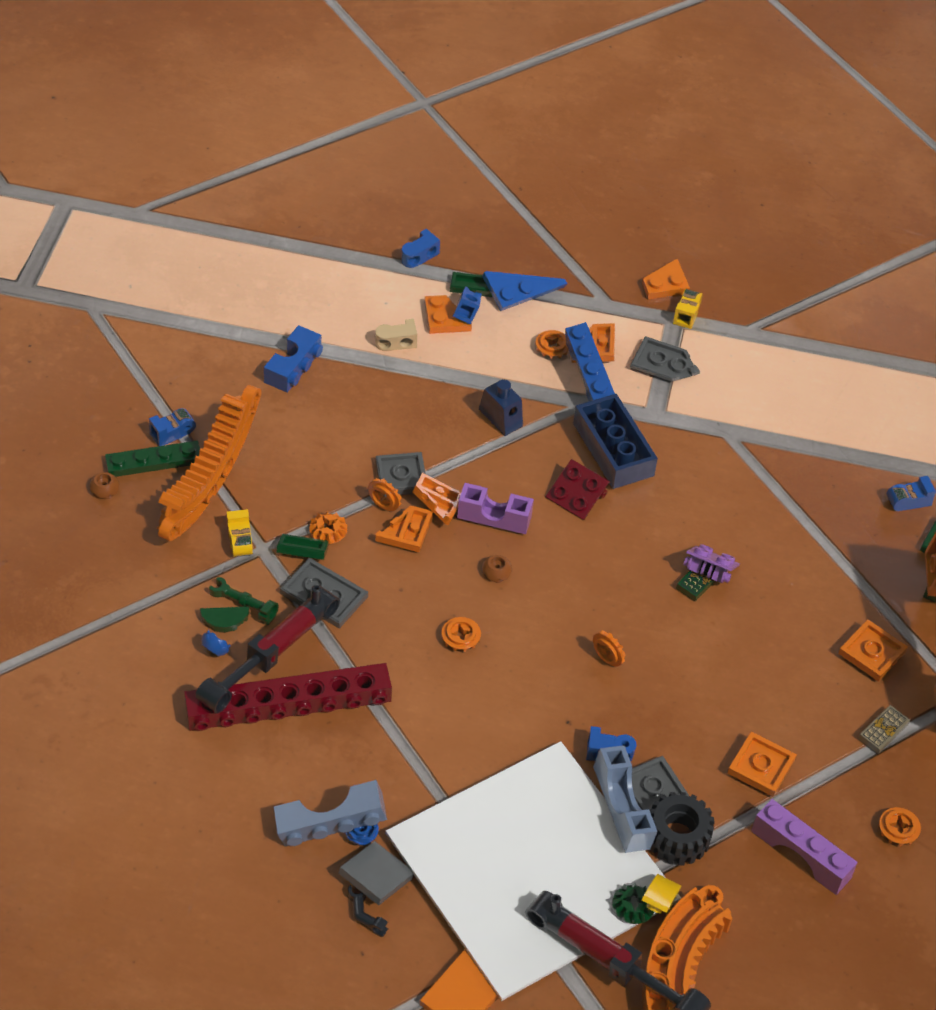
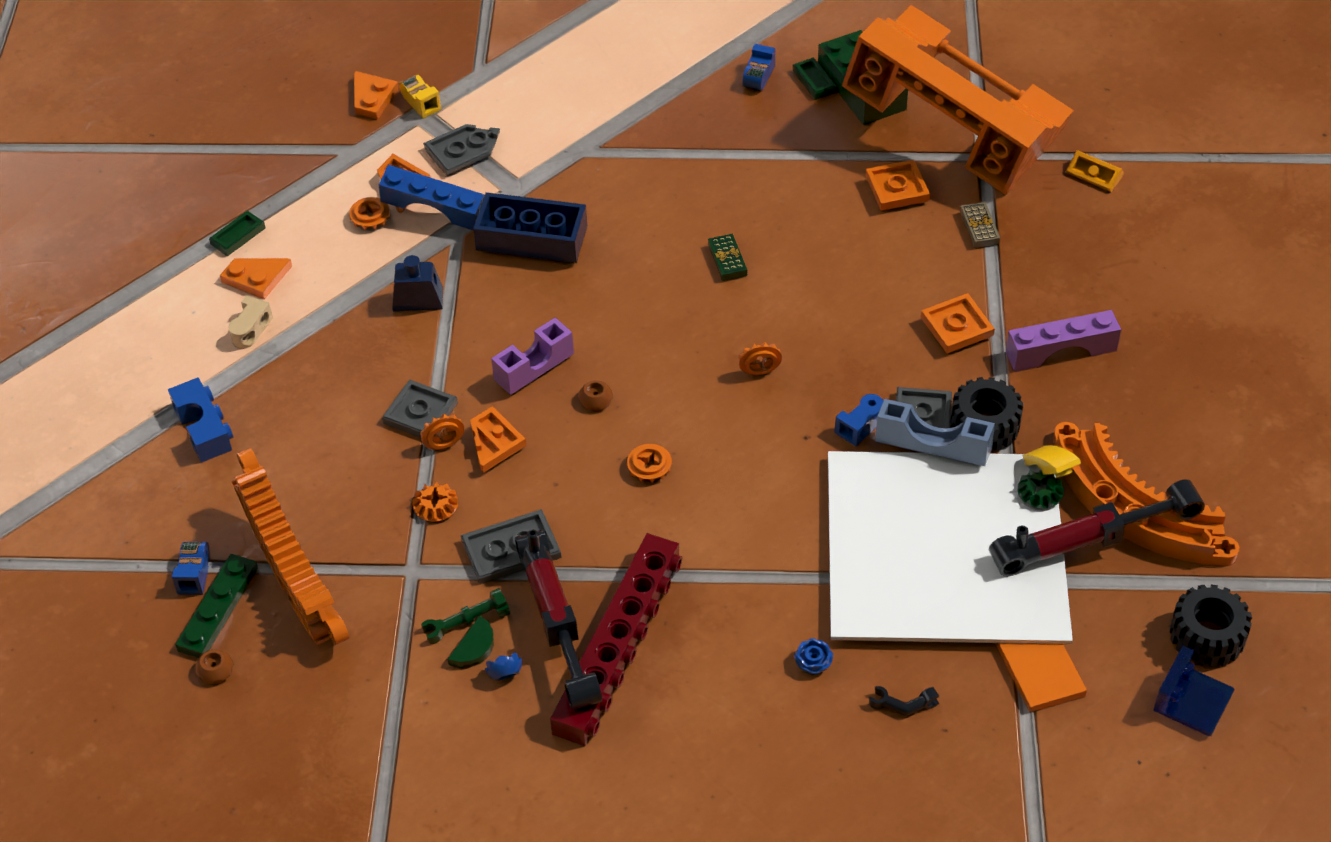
camera: 50 degrees left, 0 degrees up
yellow leg [227,509,253,557] -> none
sand blue arch [274,780,387,846] -> none
dark green tile [276,534,329,560] -> none
dark grey tile [339,841,414,905] -> none
blue leg [401,228,440,268] -> none
orange wing [413,473,461,525] -> none
blue leg [453,286,482,324] -> none
blue wing [482,271,567,311] -> none
dark red hinge [545,459,610,520] -> none
medium lavender hinge [683,544,740,584] -> none
orange gear [878,807,921,847] -> none

